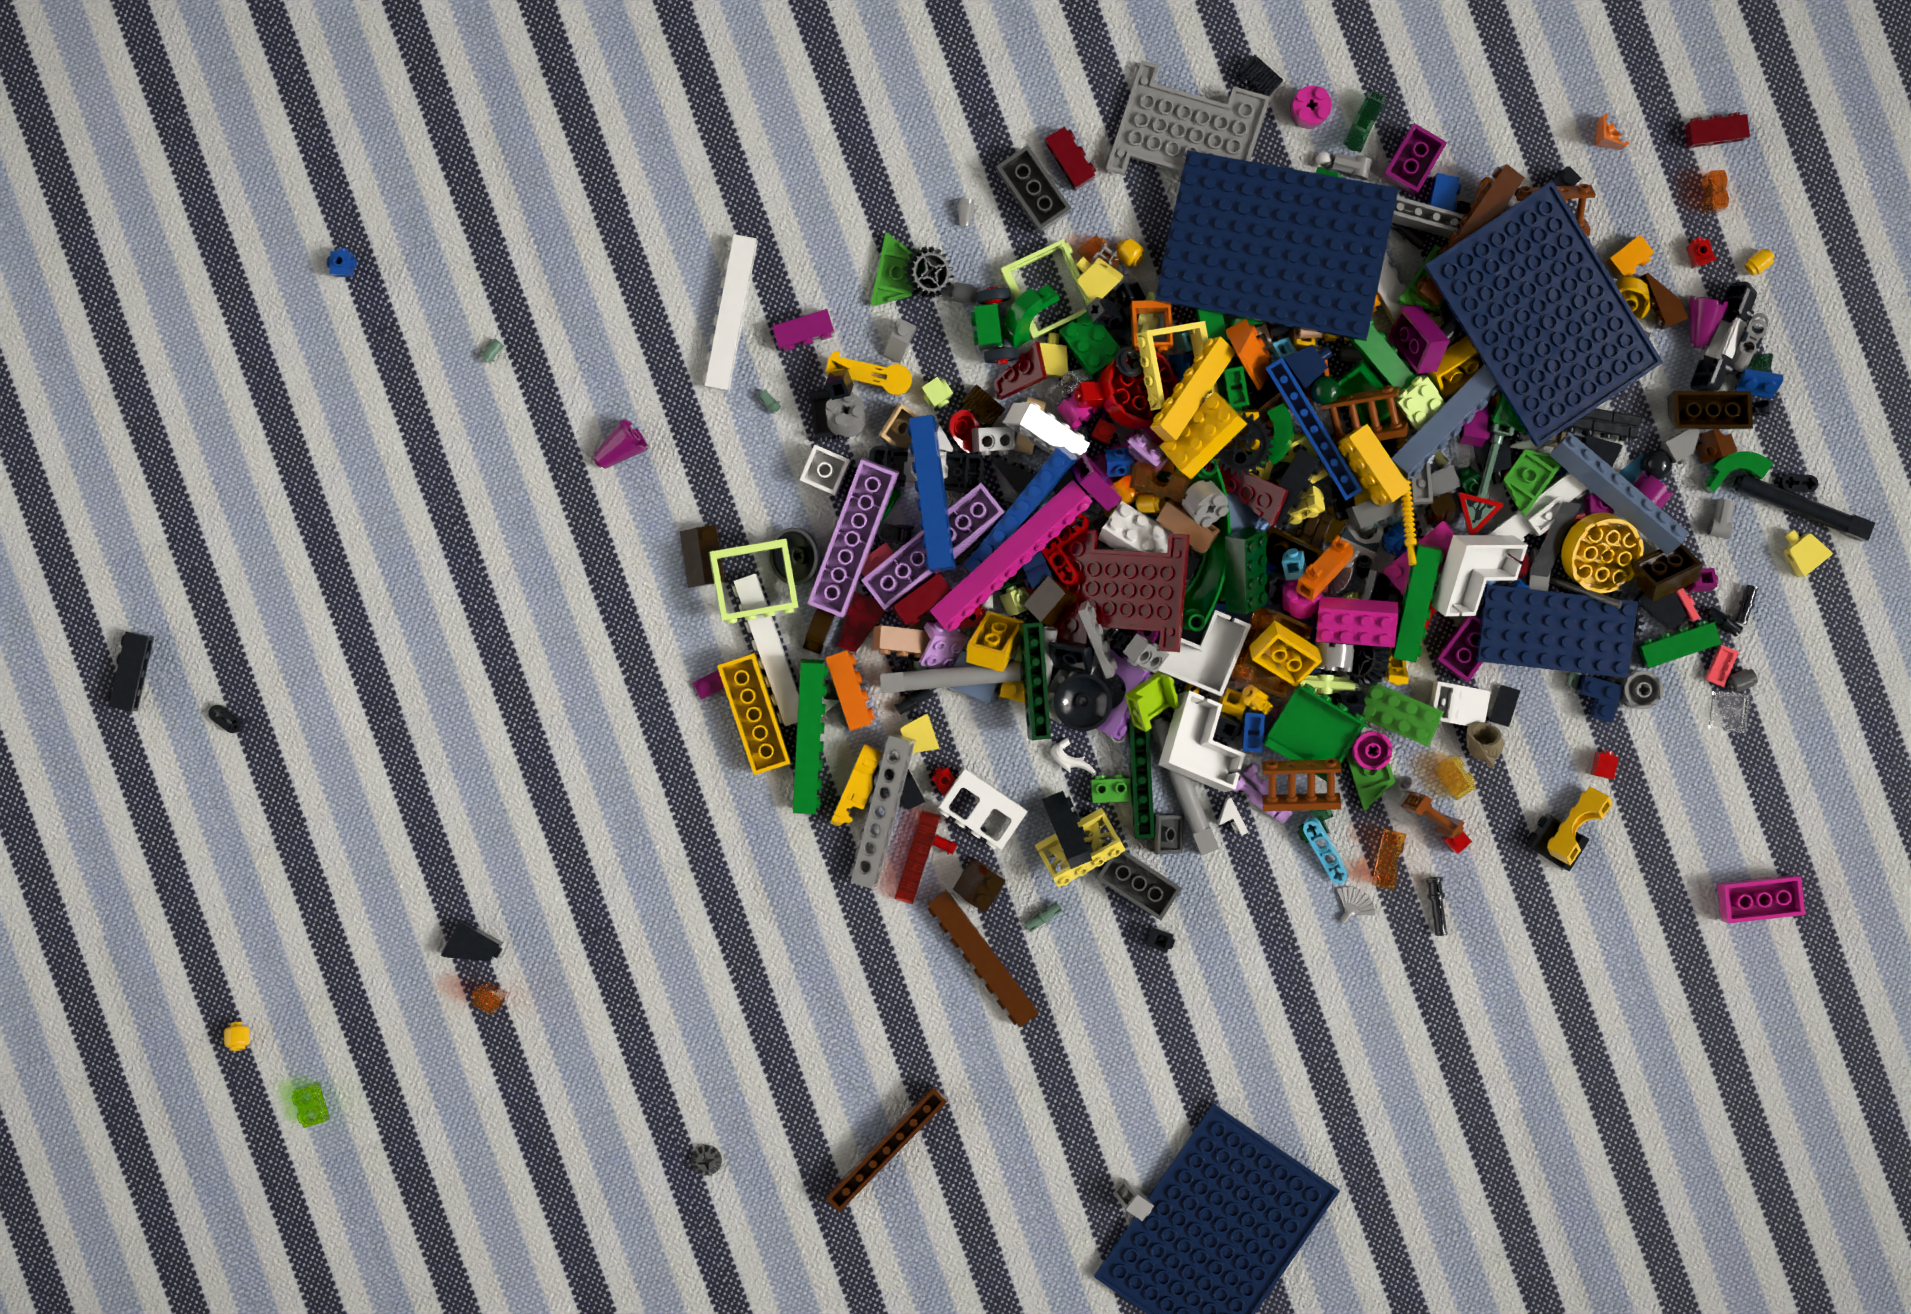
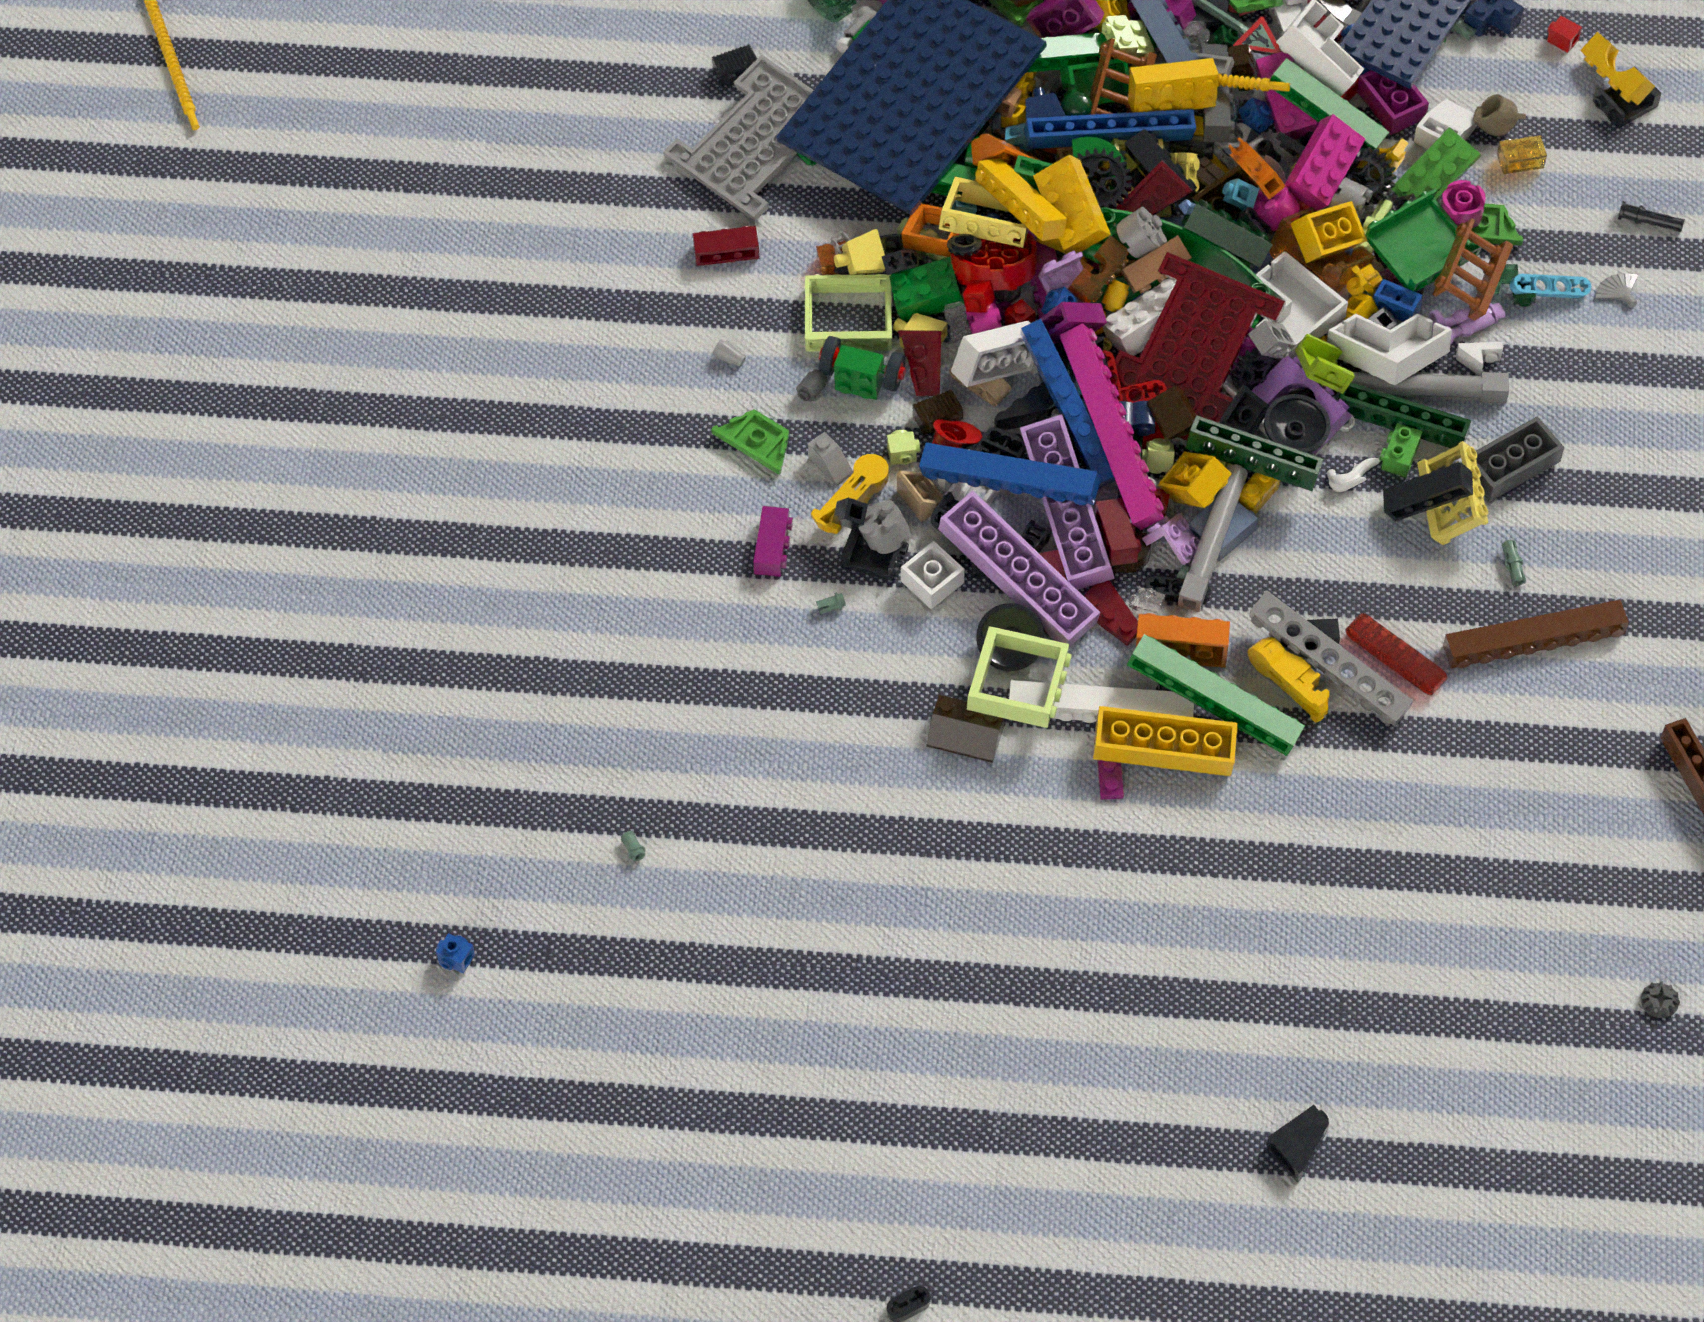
camera: 65 degrees left, 30 degrees down
clear orange brick [471,982,508,1015] -> none
magenta cone [593,419,648,469] -> none
white brick [703,234,758,392] -> none
dark brown brick [803,608,835,655] -> none
brick [872,625,931,659] -> none
black pin [894,689,933,715] -> none
light yellow torso [900,713,939,753] -> none
black gear [903,246,954,299] -> none
red brick [931,766,956,797] -> none
red pin [932,834,958,855] -> none
white window [937,767,1028,849] -> none
dark brown slope [953,856,1006,913] -> none
light grey brick [971,426,1015,455] -> none
dark grey brick [996,145,1072,234] -> none
green arch [1003,284,1059,348] -> none
light grey plate [1078,601,1117,679] -> none
yellow head [1116,238,1145,267] -> none
black brick [1144,925,1175,953] -> none
dark grey slope [1153,814,1184,855] -> none
dark pink brick [1290,86,1332,129] -> none
clear orange arch [1372,828,1407,890] -> none
light grey hinge [1398,776,1416,793] -> none
dark orange fence [1401,791,1465,839] -> none
red brick [1441,831,1472,854] -> none
black tile [1490,685,1521,727] -> none

